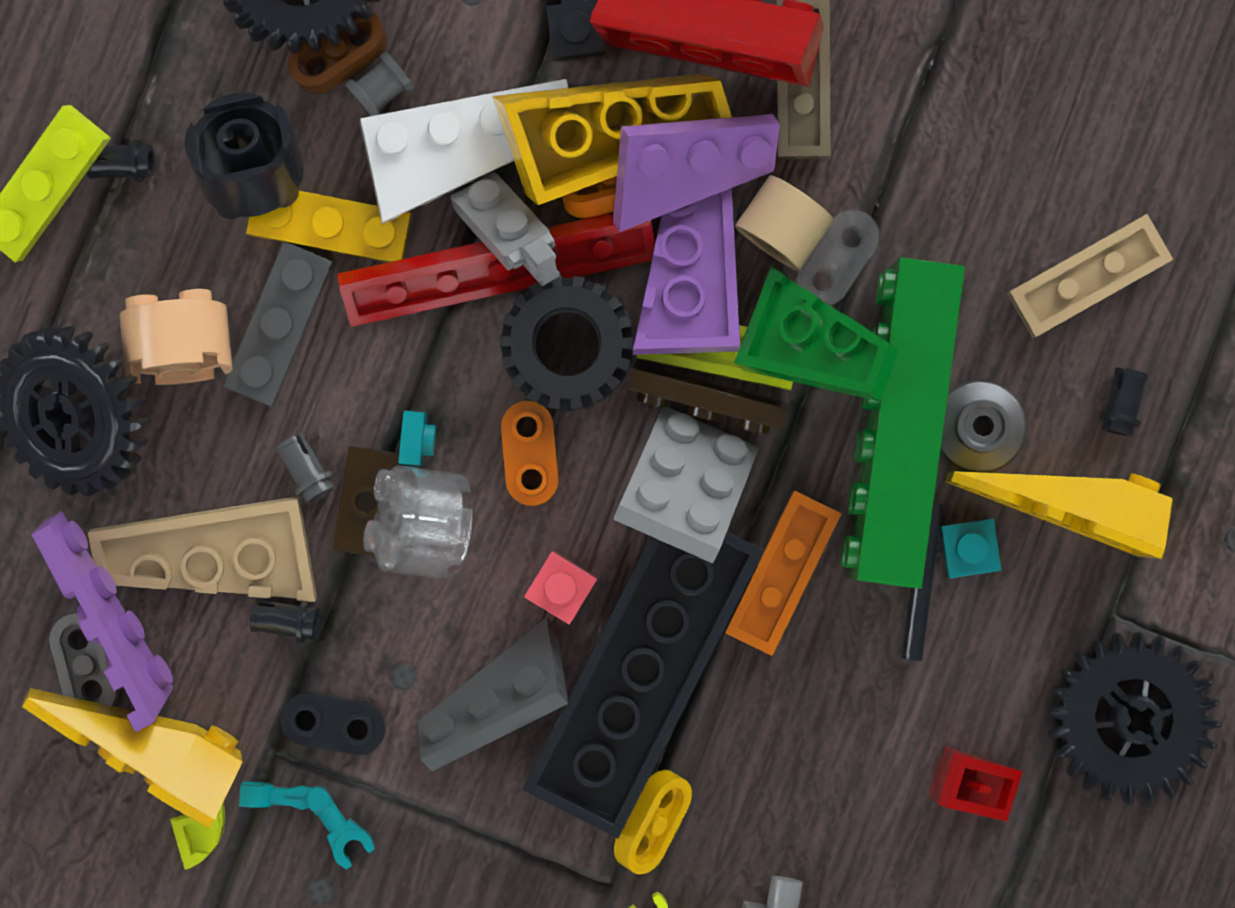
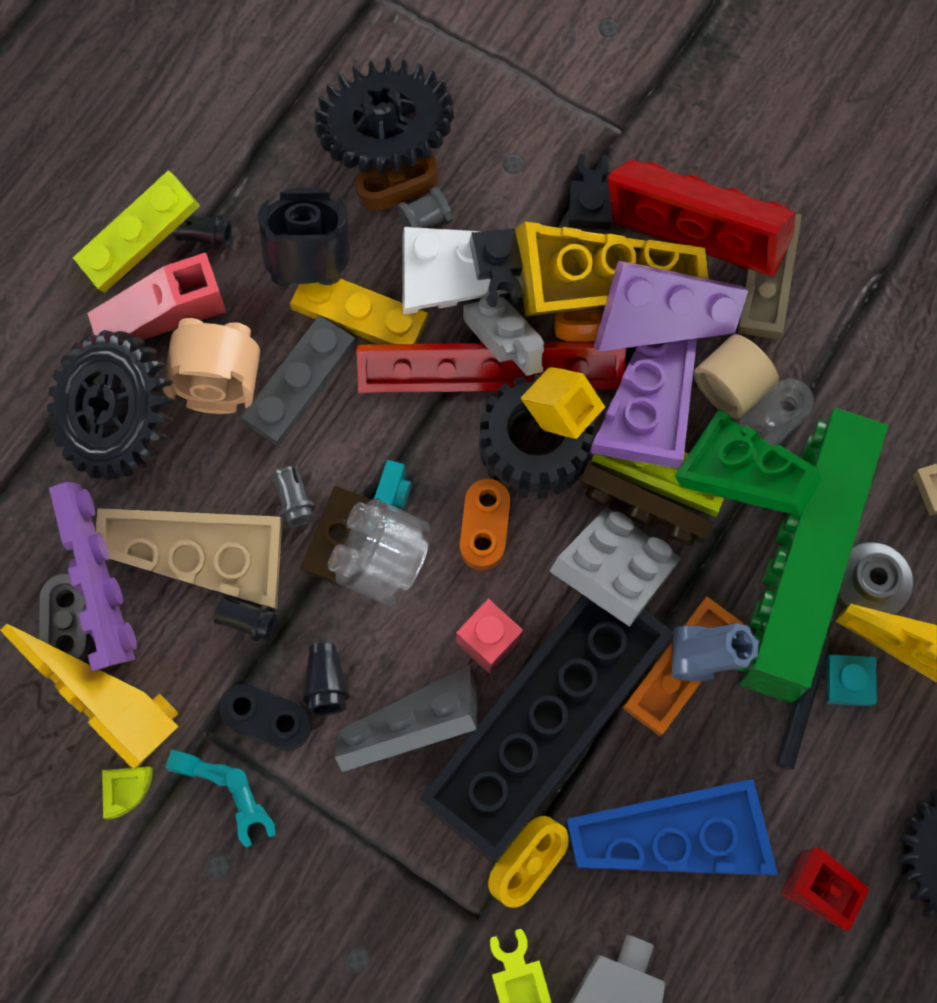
camera: 15 degrees right, 15 degrees down
none -> coral slope [87,252,227,340]
none -> black cone [303,642,350,716]
none -> black plate [469,228,523,307]
none -> yellow panel [520,367,605,439]
none -> blue wing [566,779,778,876]
none -> sand blue piece [671,623,758,681]

